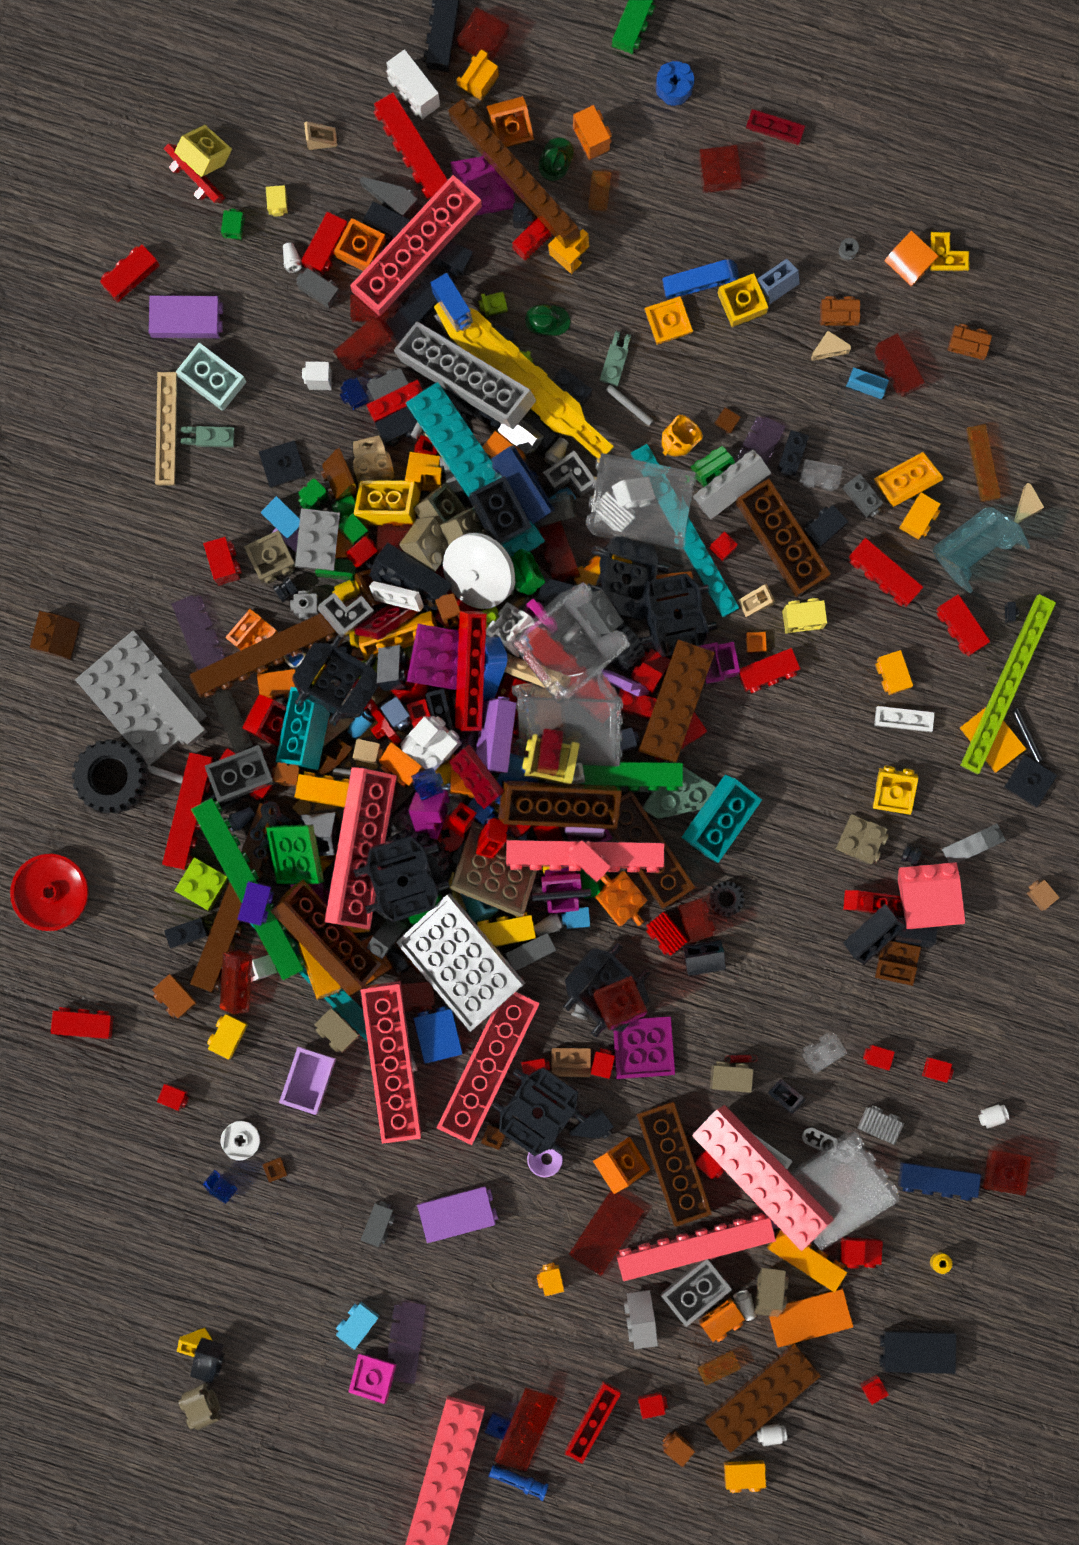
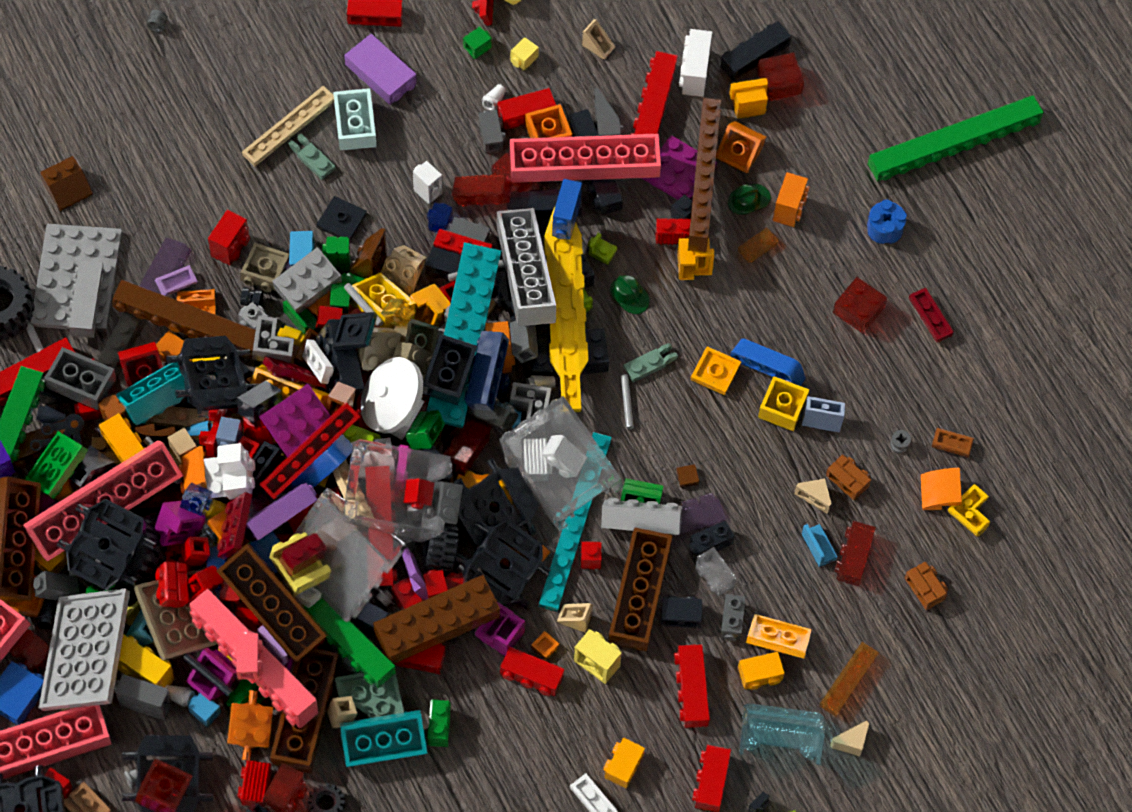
camera: 40 degrees right, 20 degrees down
light orange helmet [662,415,703,457] -> none
none -> lavender tile [155,265,198,296]
none -> red brick [155,562,189,608]
none -> tan brick [327,696,357,728]
none -> black plate [332,312,377,351]
none -> light grey bar [344,283,384,327]
none -> clear yellow brick [381,298,416,326]
none -> red brick [404,478,434,509]
none -> green brick [428,700,451,747]
none -> dark orange plate [931,428,974,458]

